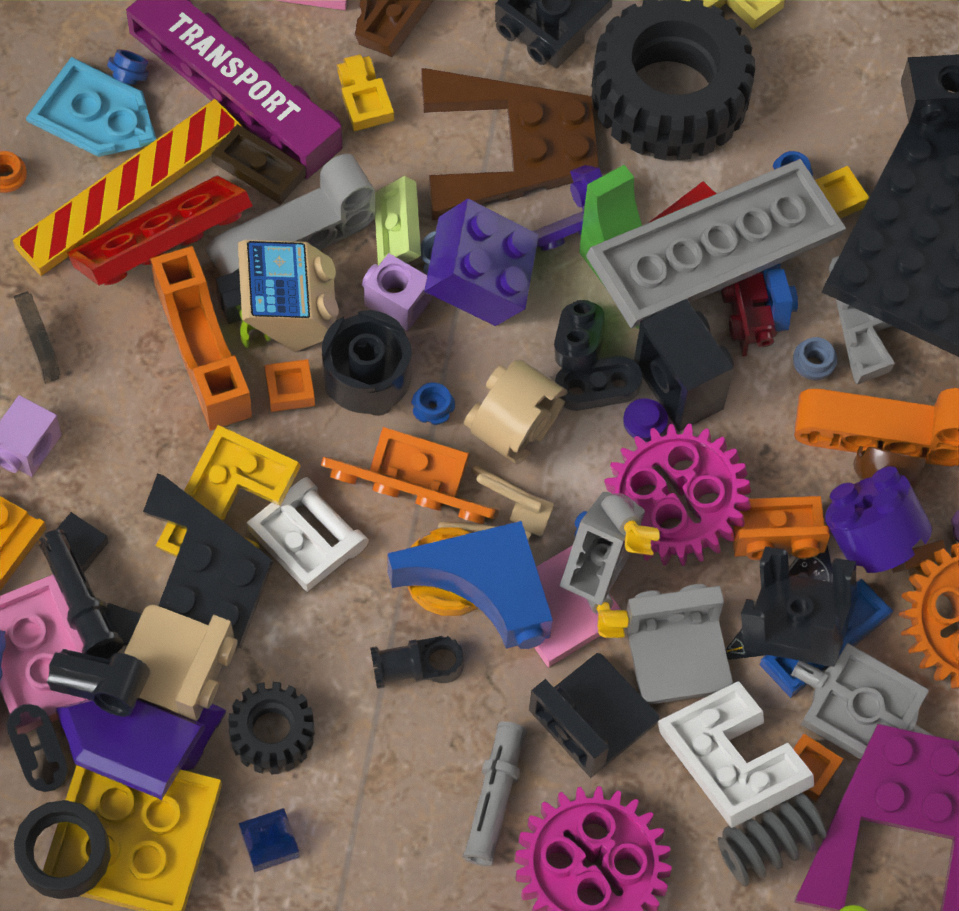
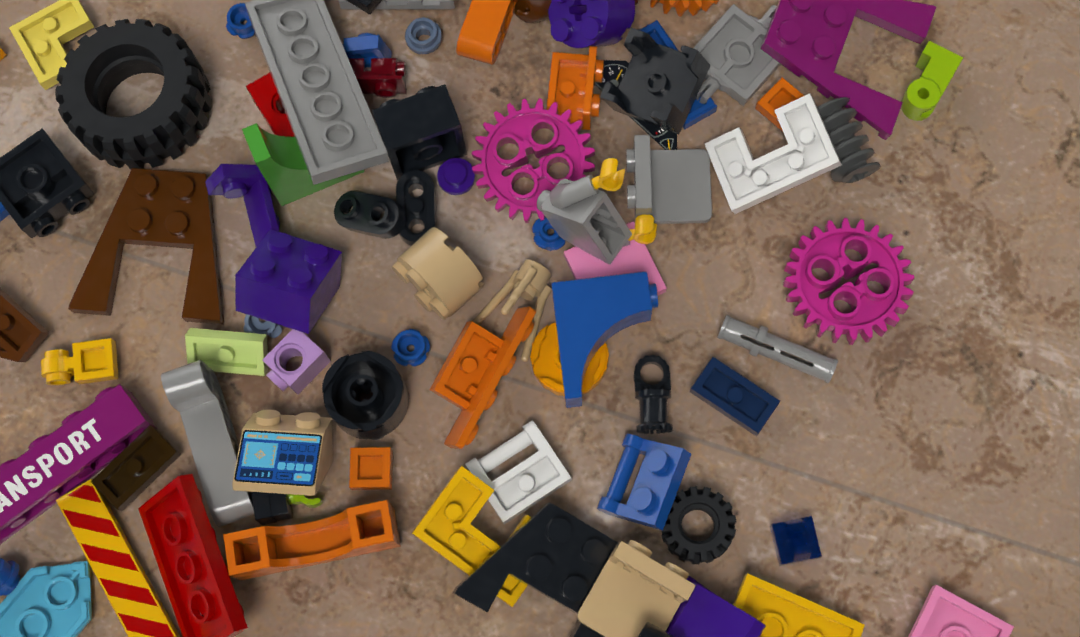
camera: 70 degrees left, 10 degrees up
black bracket [529,653,659,778] -> none
none -> blue plate [597,433,691,531]
none -> dark blue plate [690,357,780,437]

